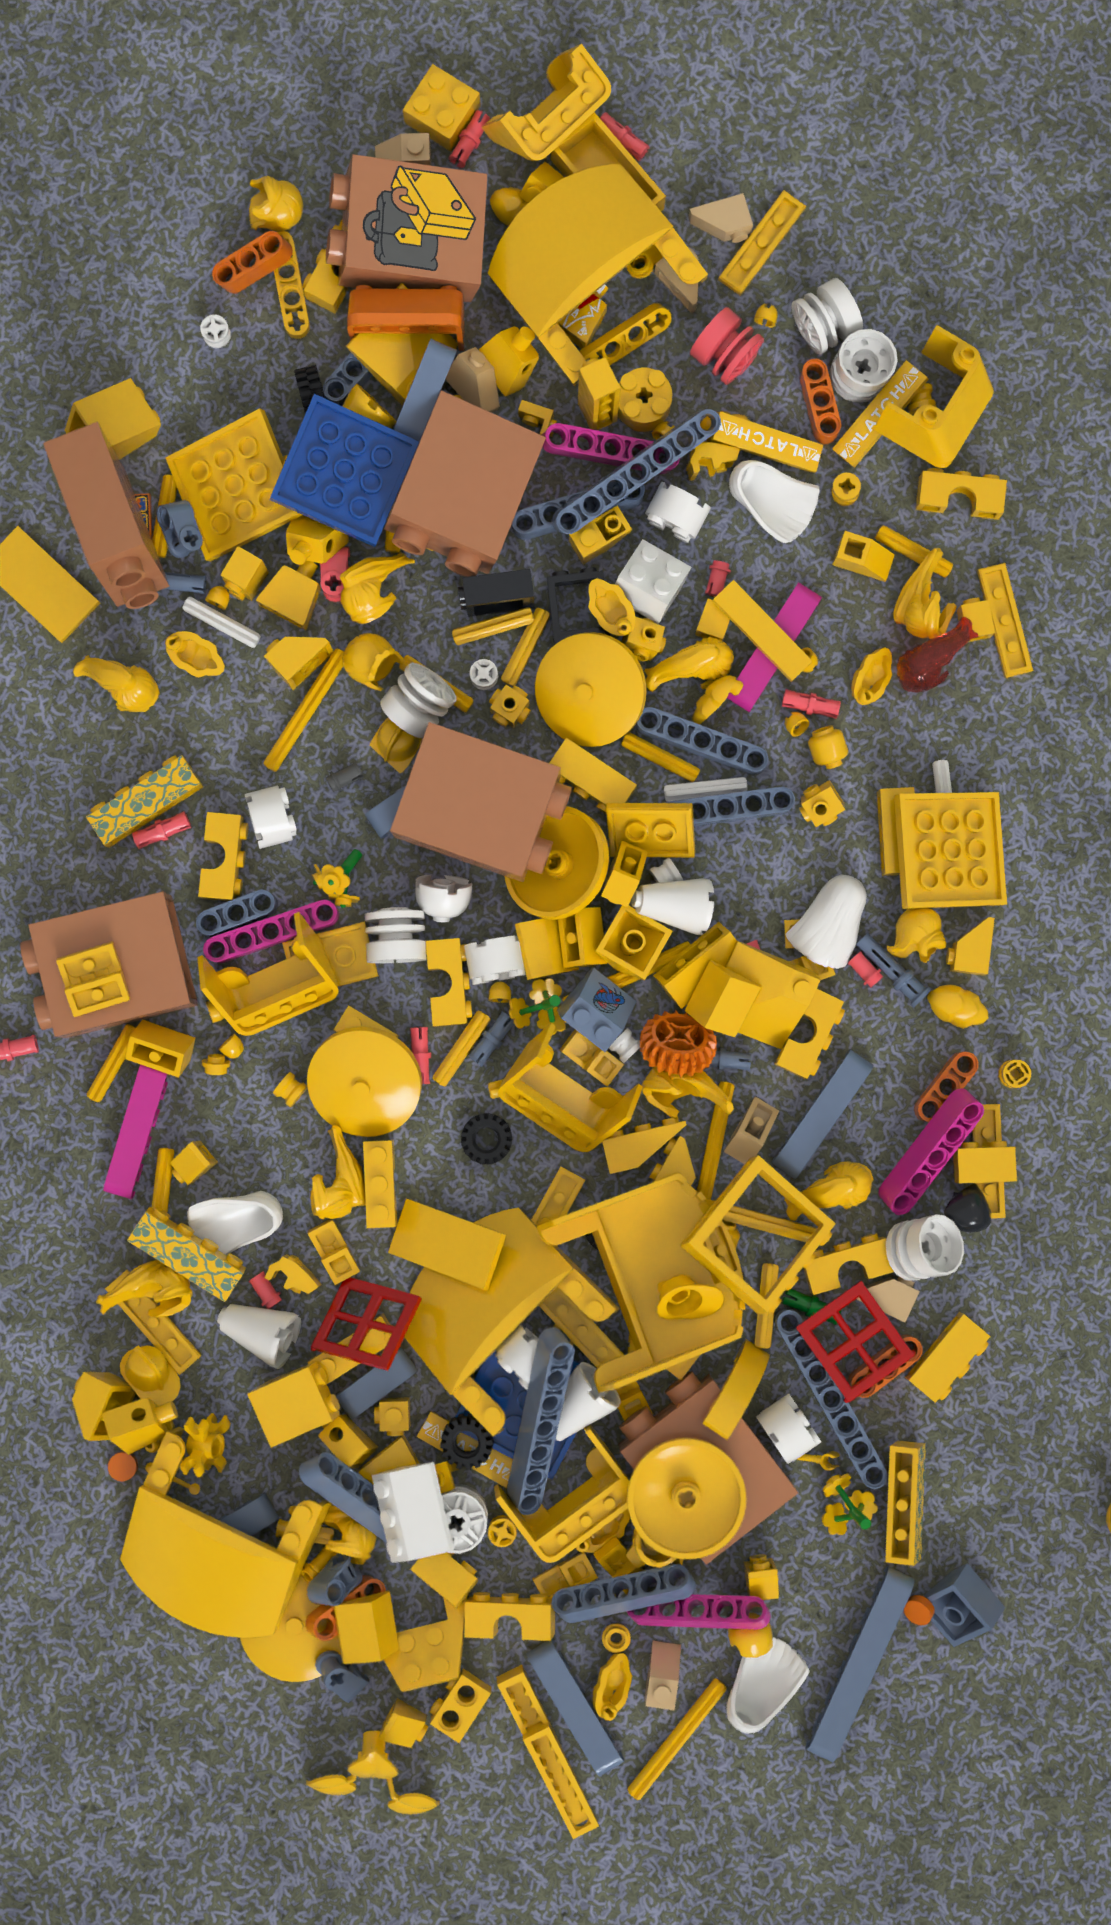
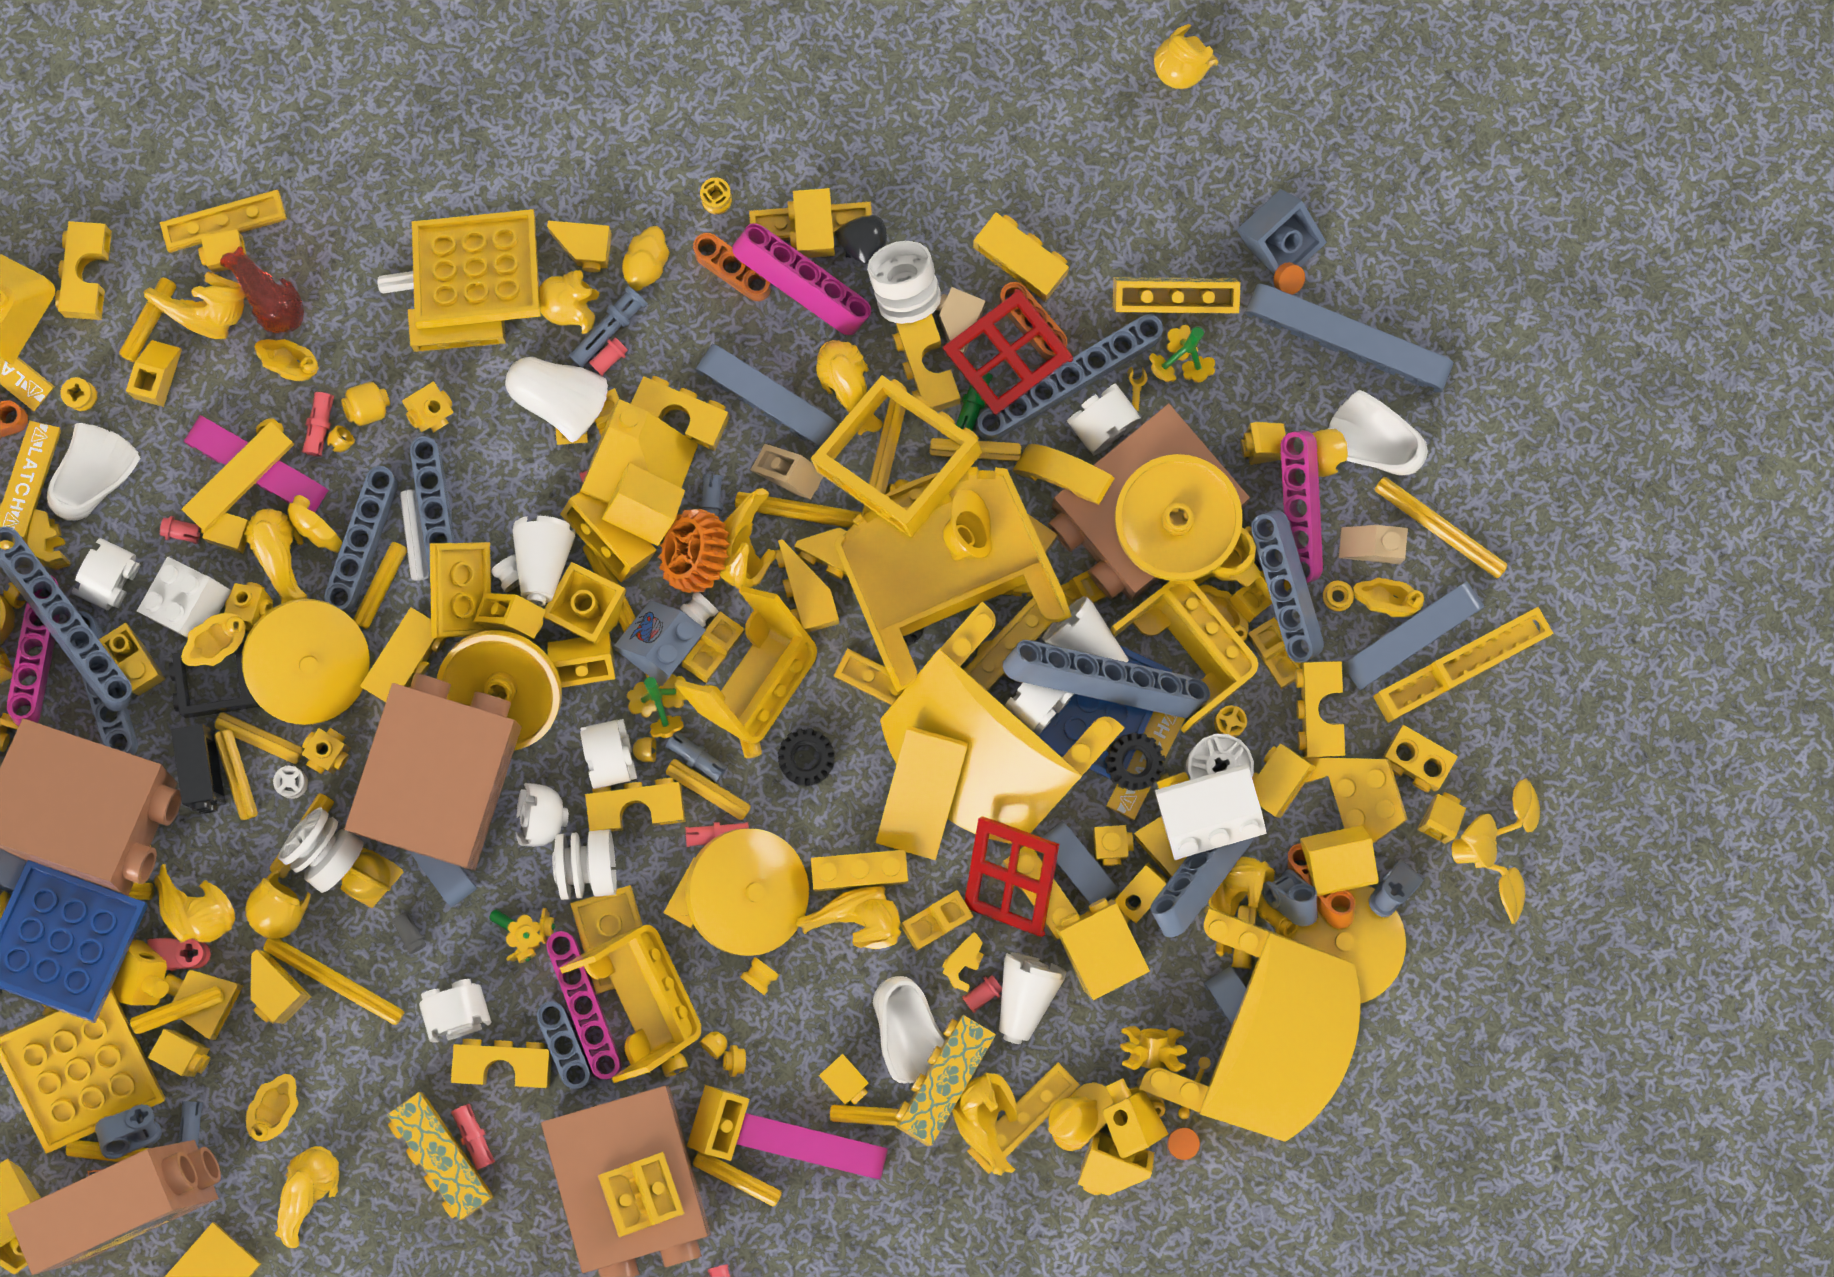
camera: 90 degrees left, 5 degrees down
white axle [183,597,261,648] -> none
yellow hinge [205,586,230,610] -> none
yellow slope [515,918,579,980] -> none
none -> yellow axle [130,986,224,1034]

